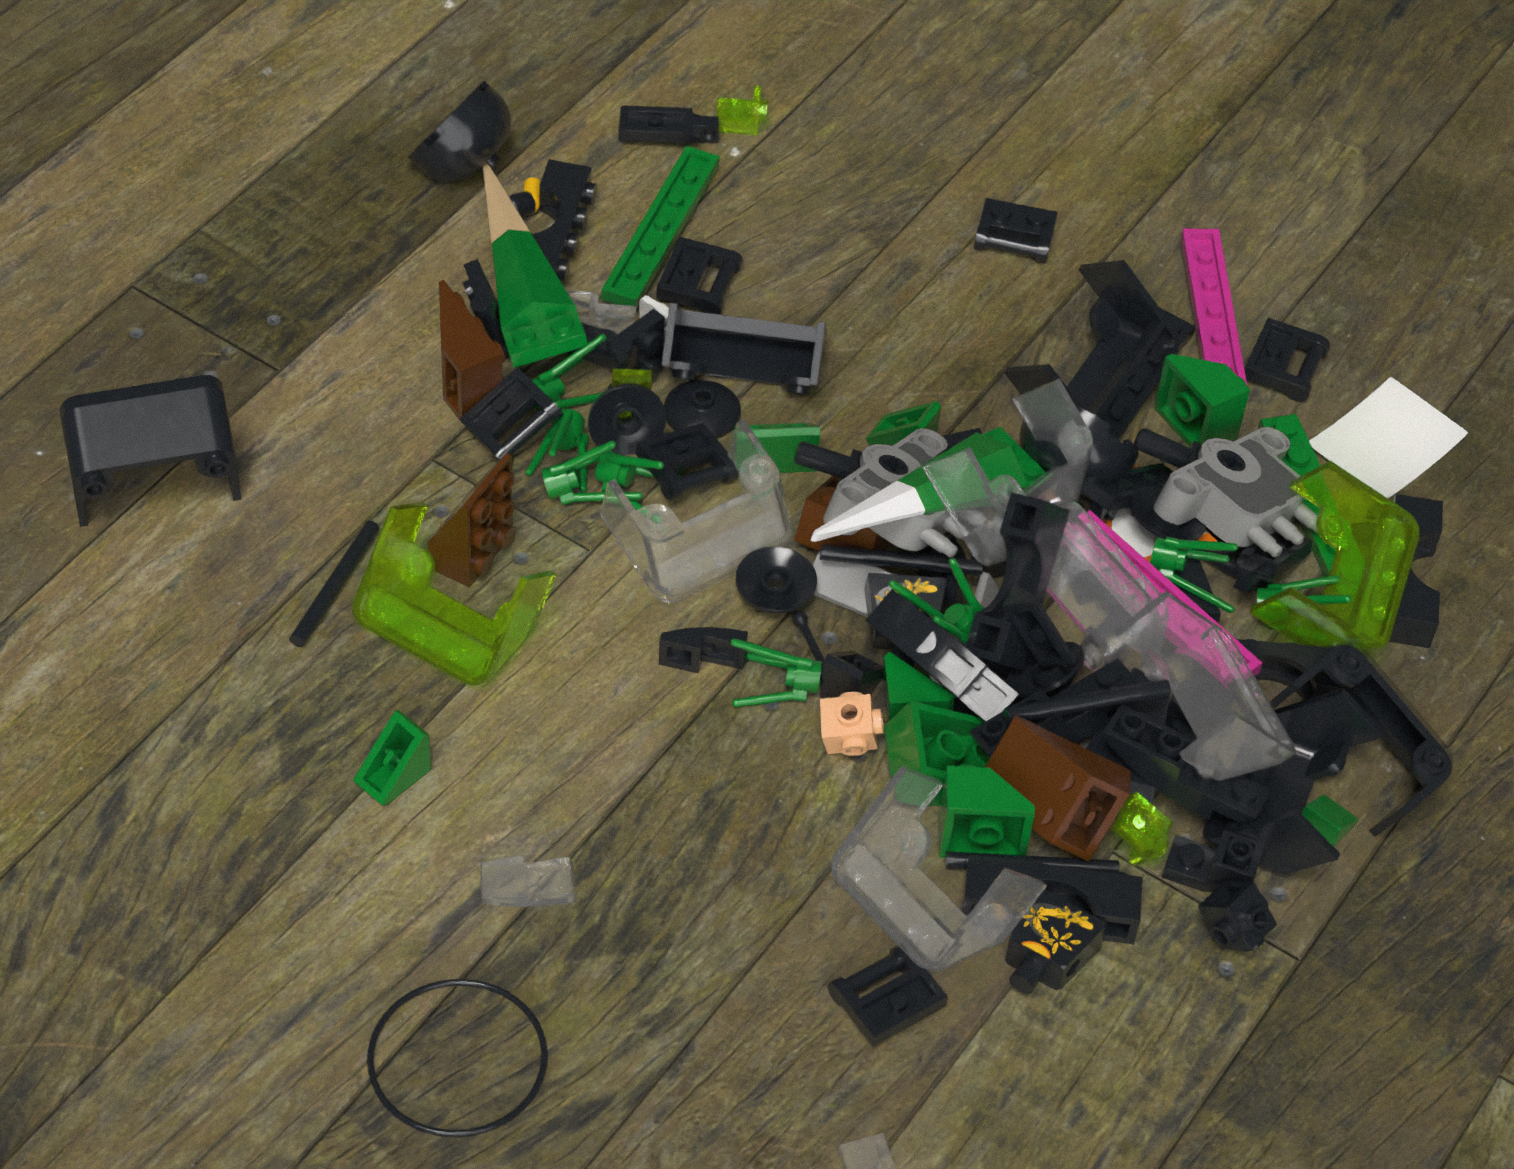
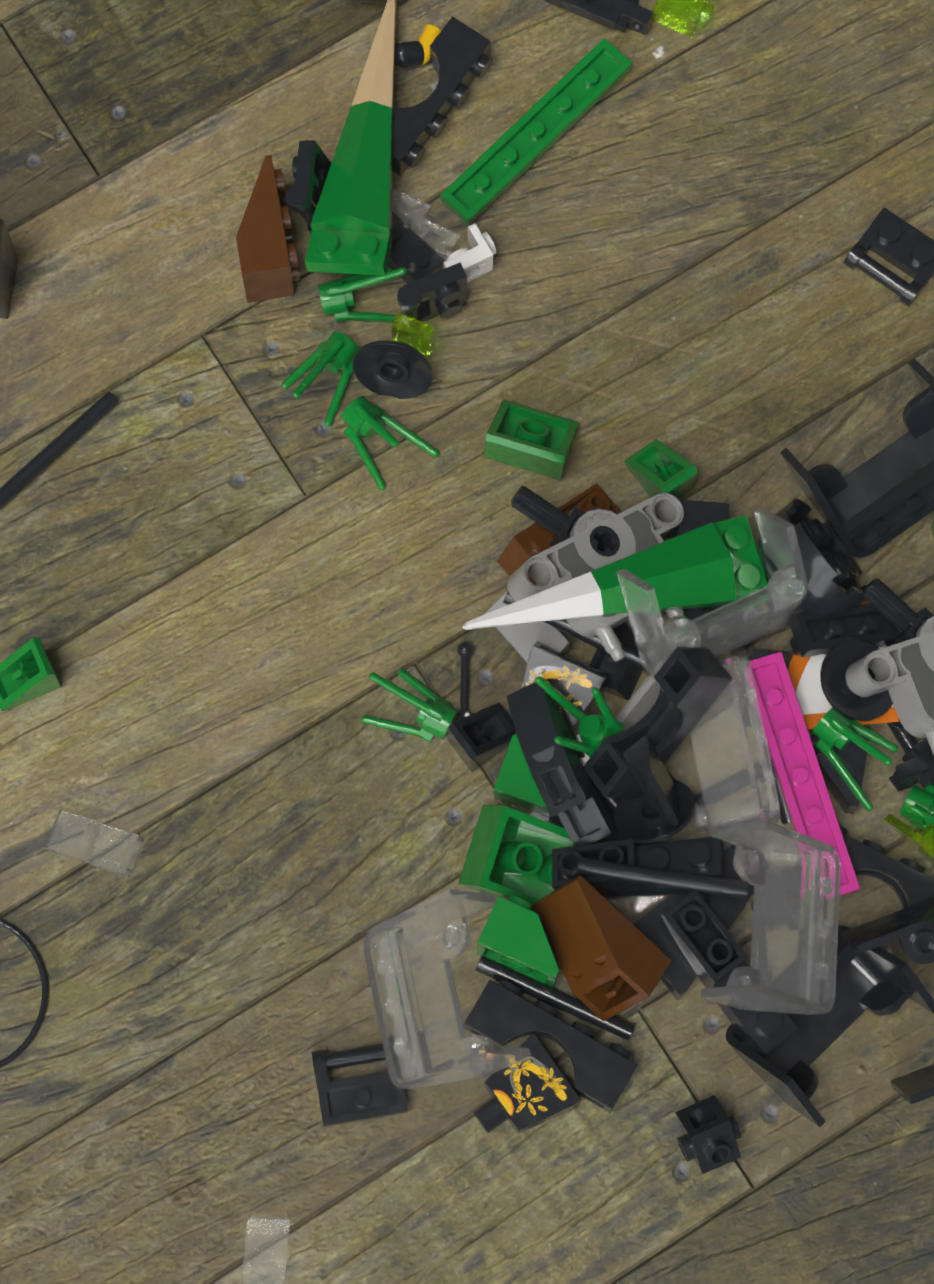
camera: 25 degrees right, 25 degrees up
clear neon green windscreen [353,502,557,685] -> none
reddish brown slope [427,453,515,588] -> none
black plate [460,367,563,461] -> none
green plant [542,441,643,505] -> none
clear windscreen [600,419,793,603] -> none
black plate [635,422,739,500] -> none
black plate [656,237,743,315] -> none
black slope [658,627,748,673] -> none
black windscreen [662,303,827,395] -> none
black dish [664,380,741,439] -> none
black dish [735,547,817,613] -> none
light nougat brick [820,692,884,756] -> none
clear neon green bracket [1112,792,1174,867] -> none
black slope [1161,830,1265,892] -> none
green slope [1302,794,1359,847] -> none

